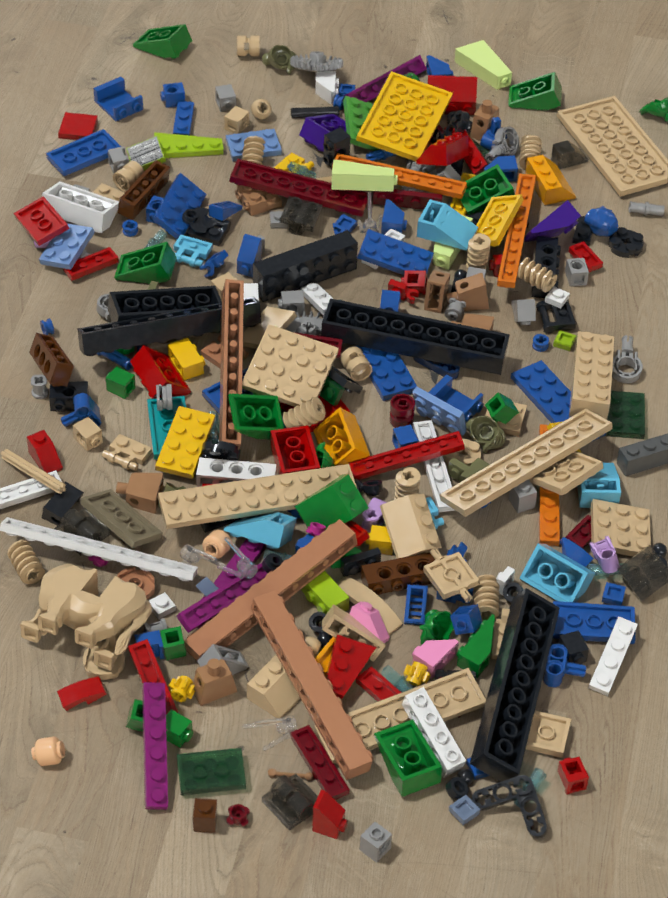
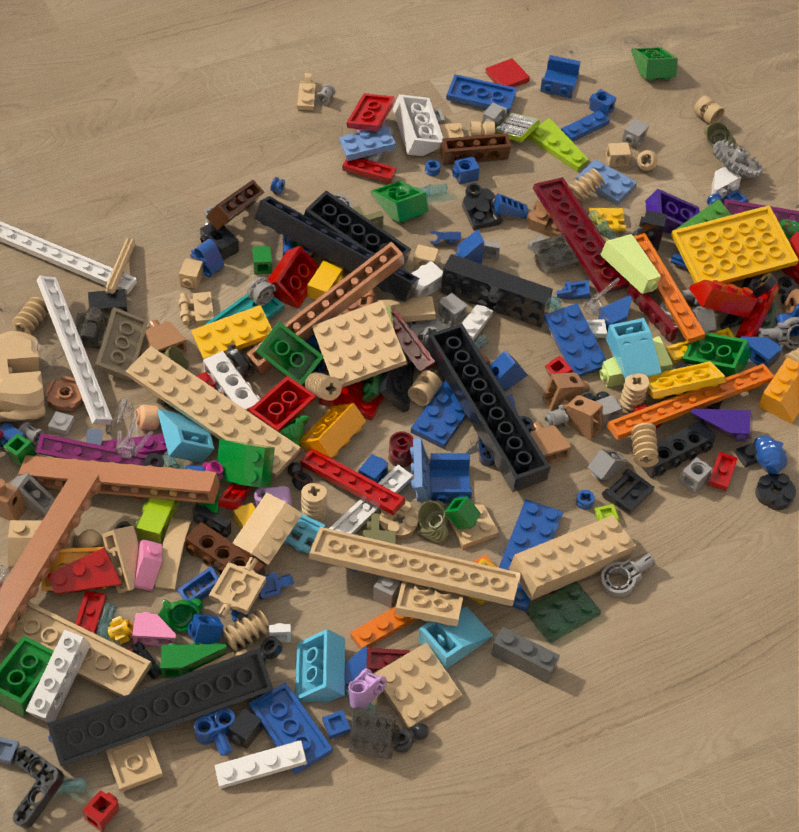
camera: 50 degrees right, 5 degrees up
red slope [27,430,63,473] -> none
blue plate [152,173,207,239] -> none
medium azure plate [173,234,213,267] -> none
black axle [291,107,339,118] -> none
red plate [388,279,419,304] -> none
black plate [446,769,474,800] -> none
white plate [545,287,570,309] -> none

